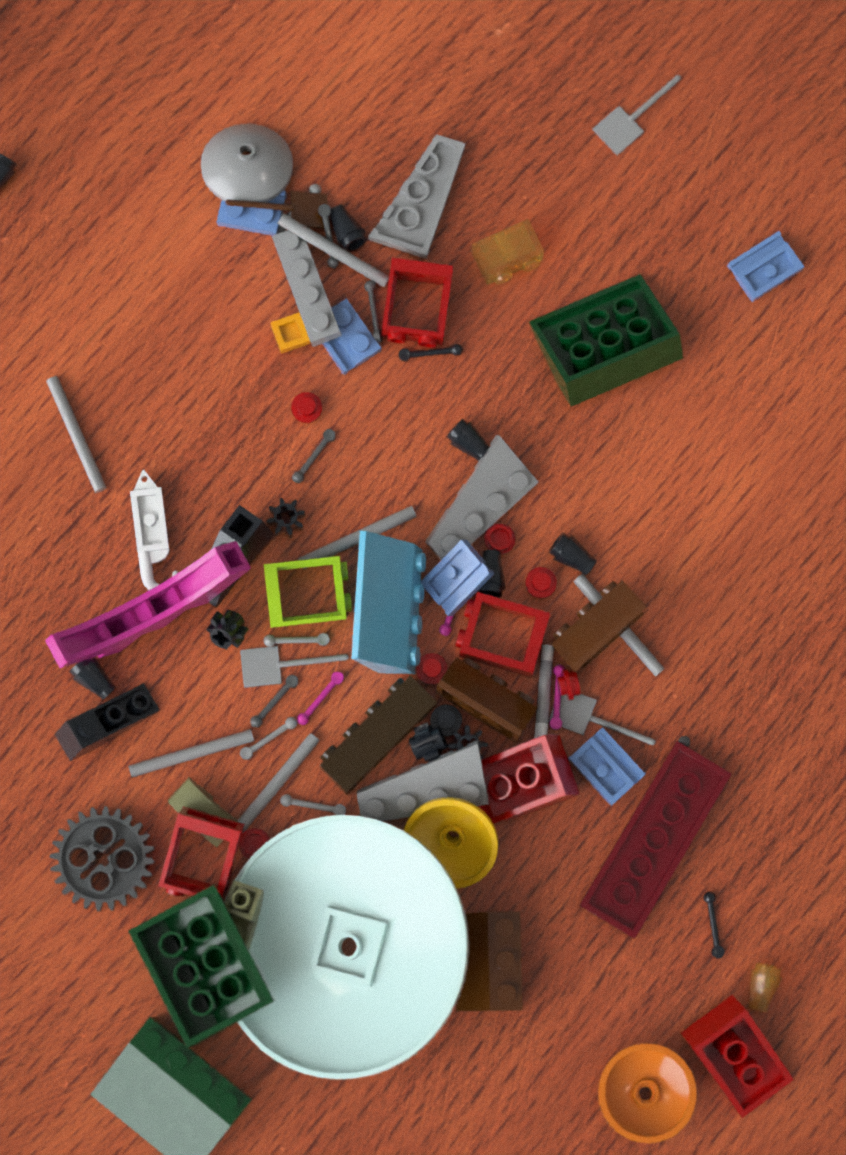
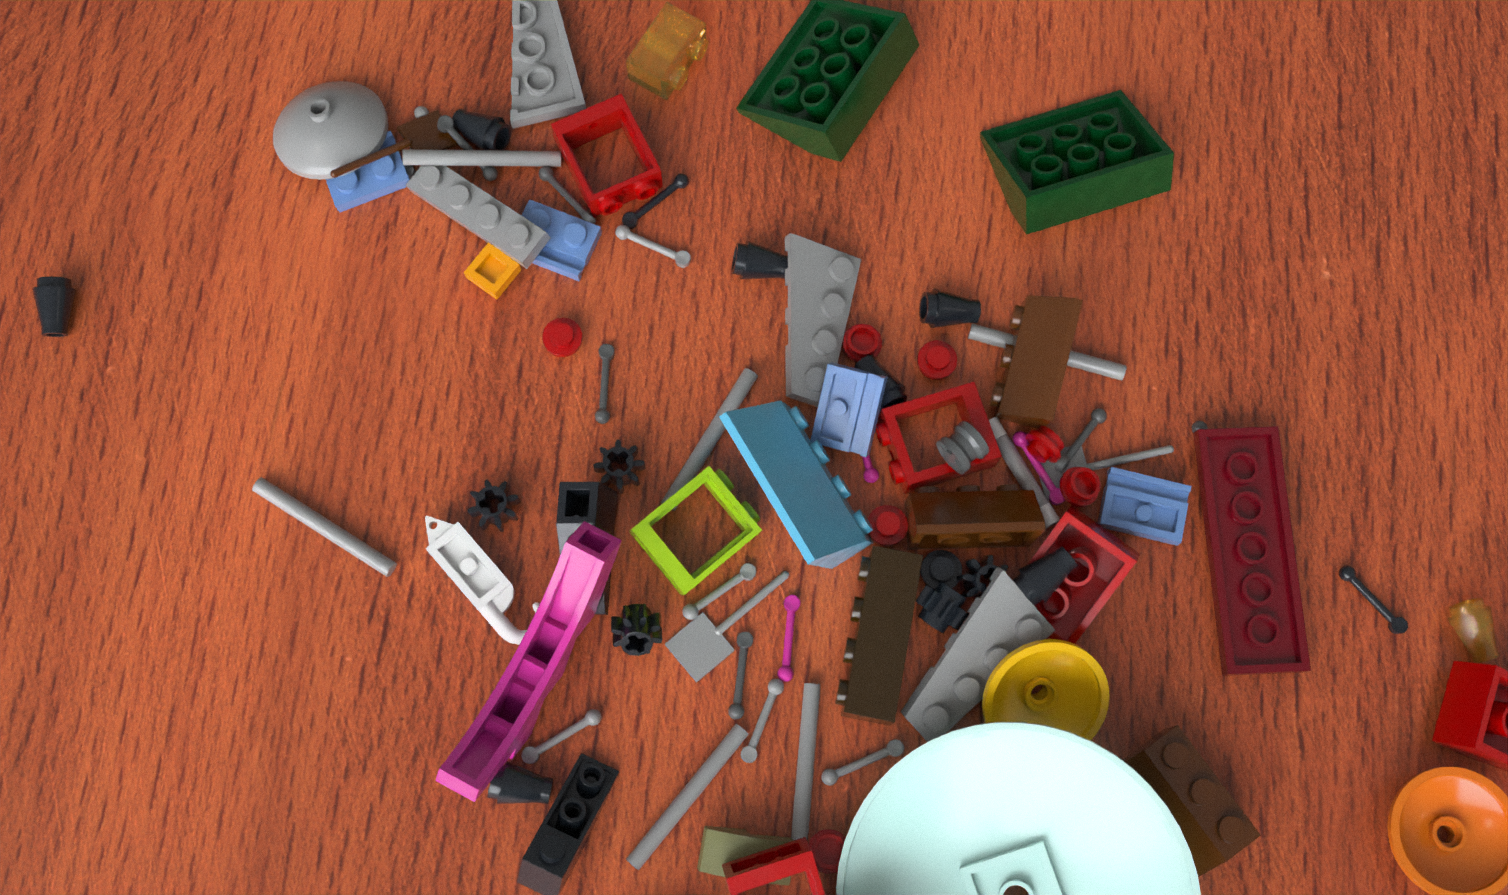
camera: 30 degrees left, 5 degrees down
none -> black gear [468,479,521,532]
none -> light grey hinge [521,709,602,764]
none -> light grey hinge [615,224,691,268]
none -> dark grey wheel [936,421,989,474]
none -> dark green slope [980,90,1174,235]
none -> black cone [1013,546,1078,606]
none -> dark grey hinge [1055,408,1107,473]
none -> red plate [1059,467,1101,507]

